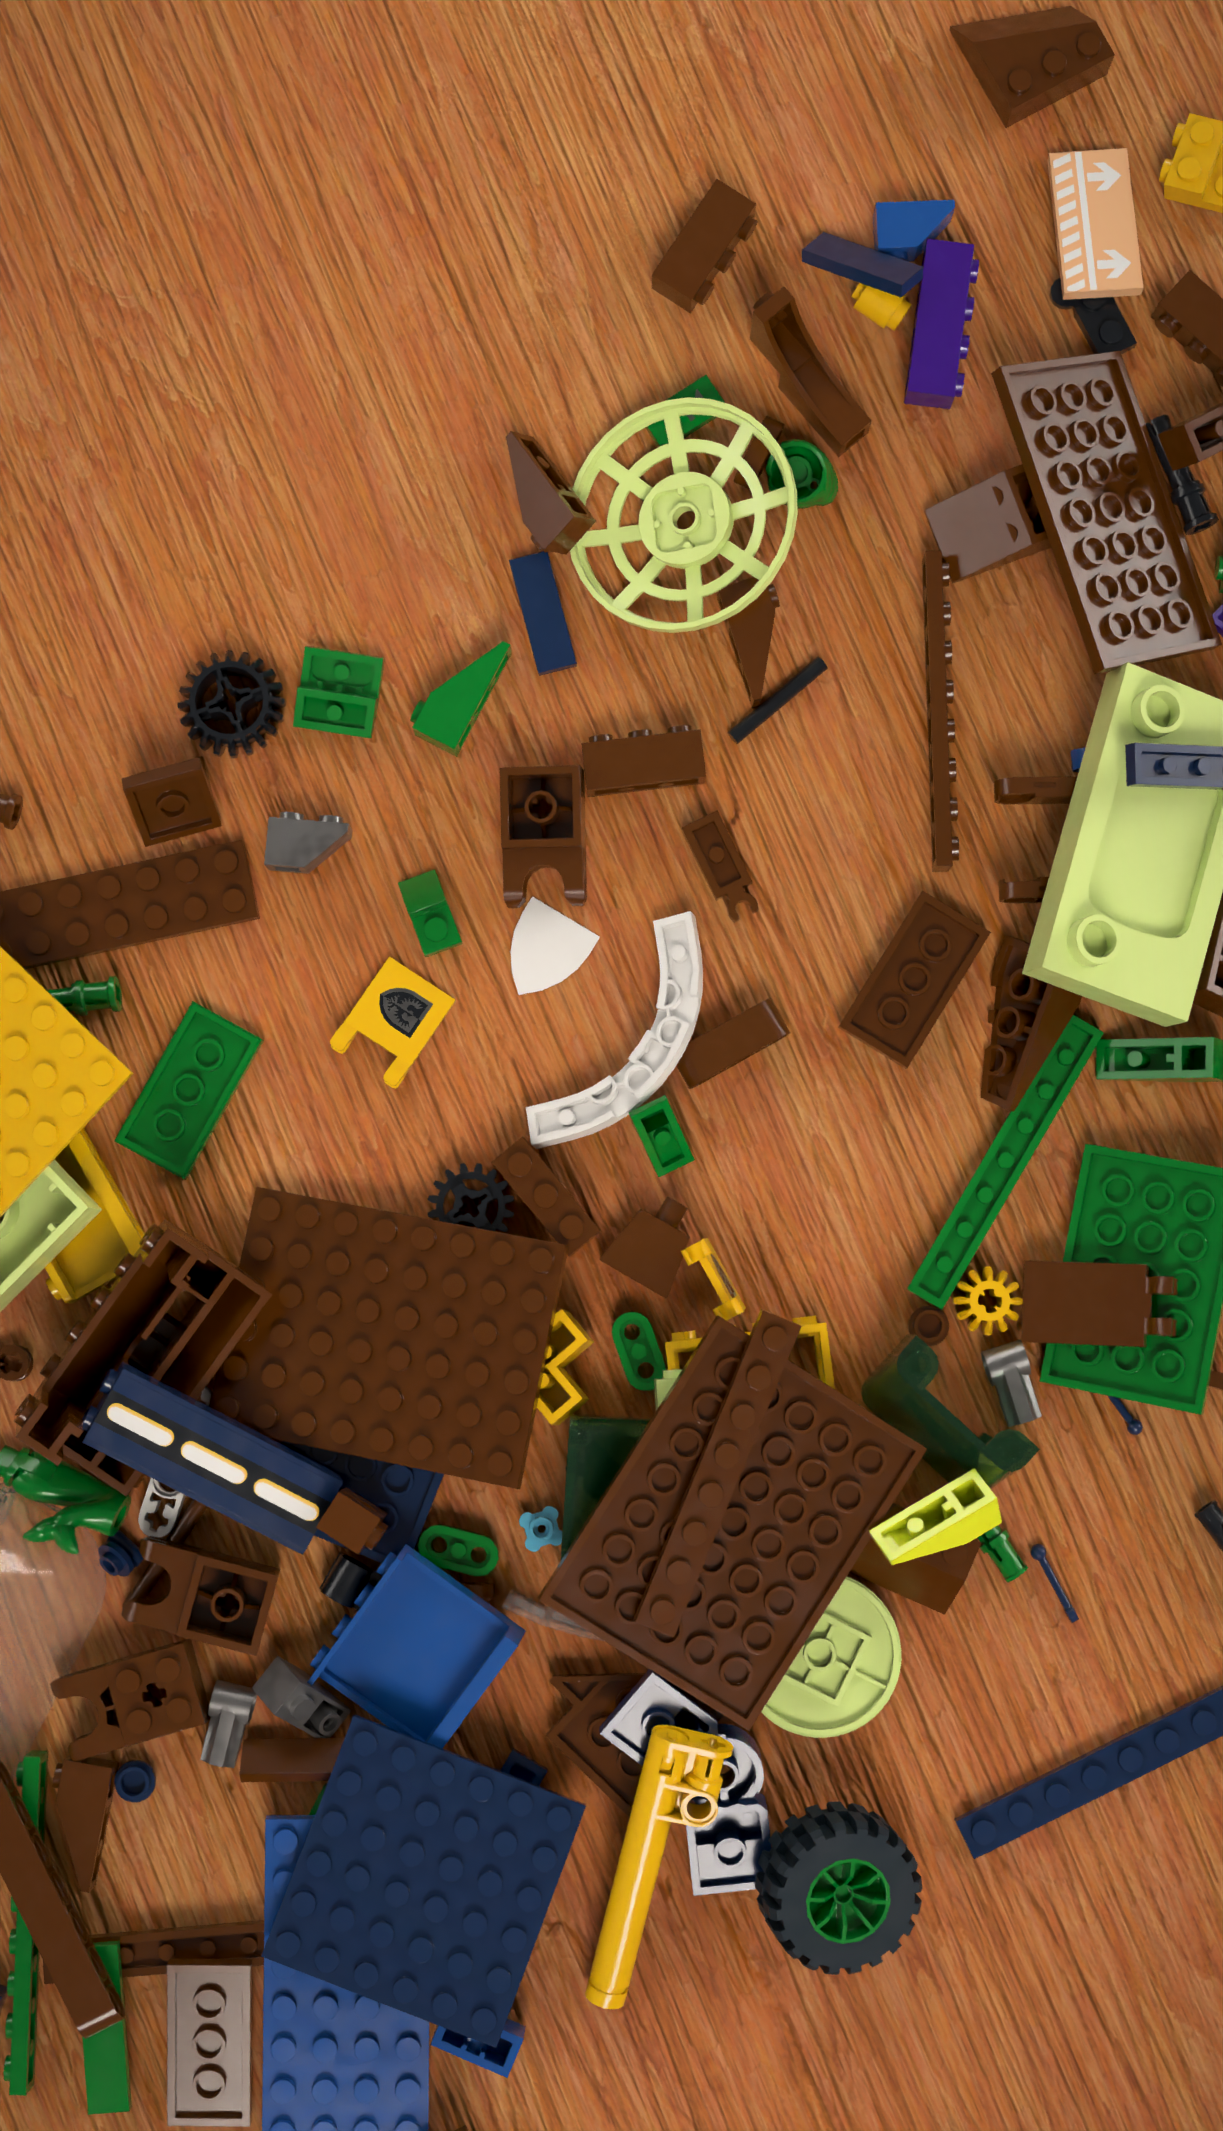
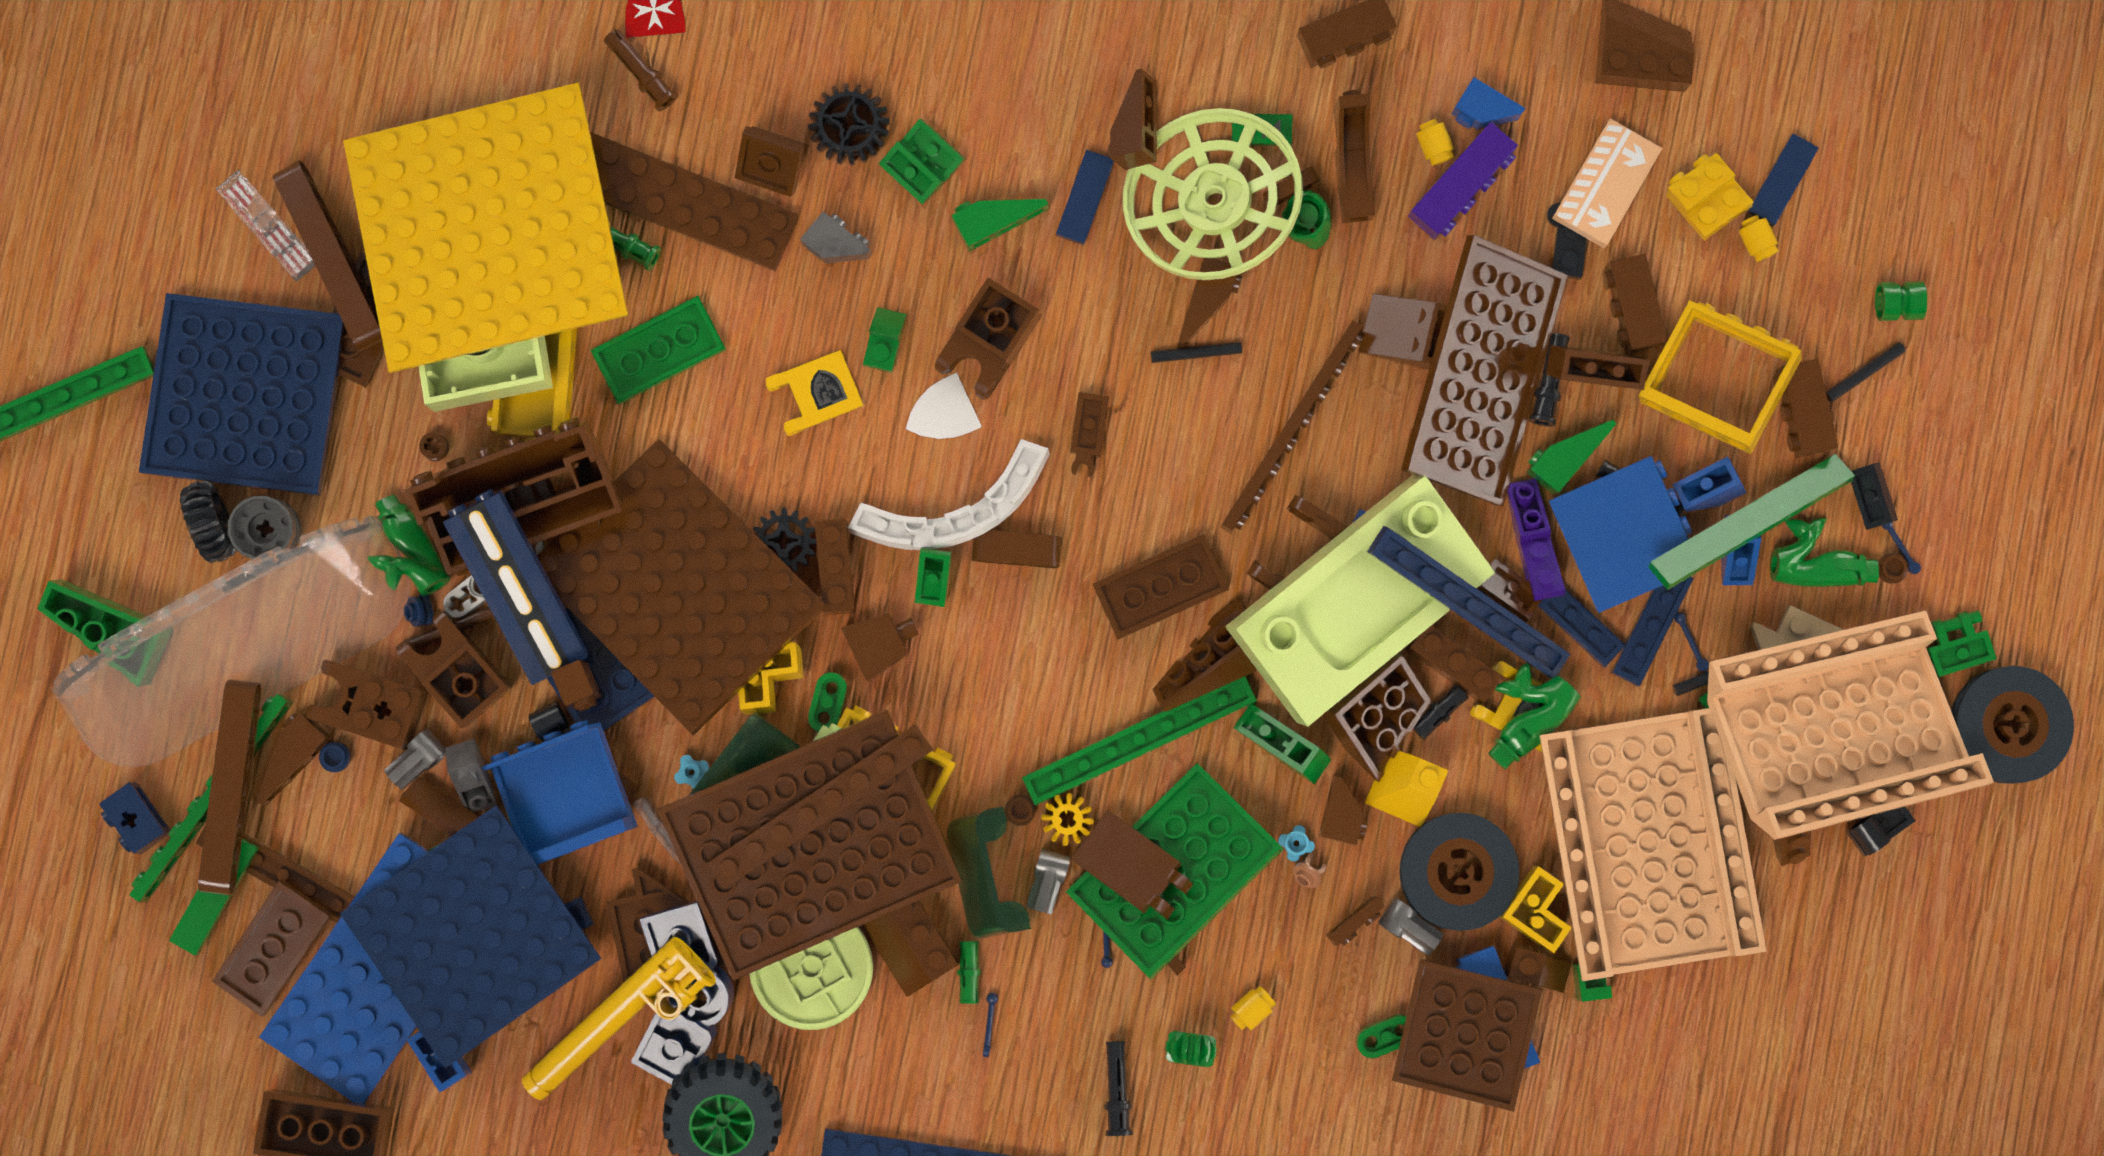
camera: 30 degrees right, 0 degrees up
green plate [418,1524,499,1576] -> none
reddish brown brick [581,725,706,797] -> none
yellow flag [680,1238,746,1321] -> none
dark blue tile [802,232,923,297] -> none
neon yellow slope [869,1468,1002,1565] -> none

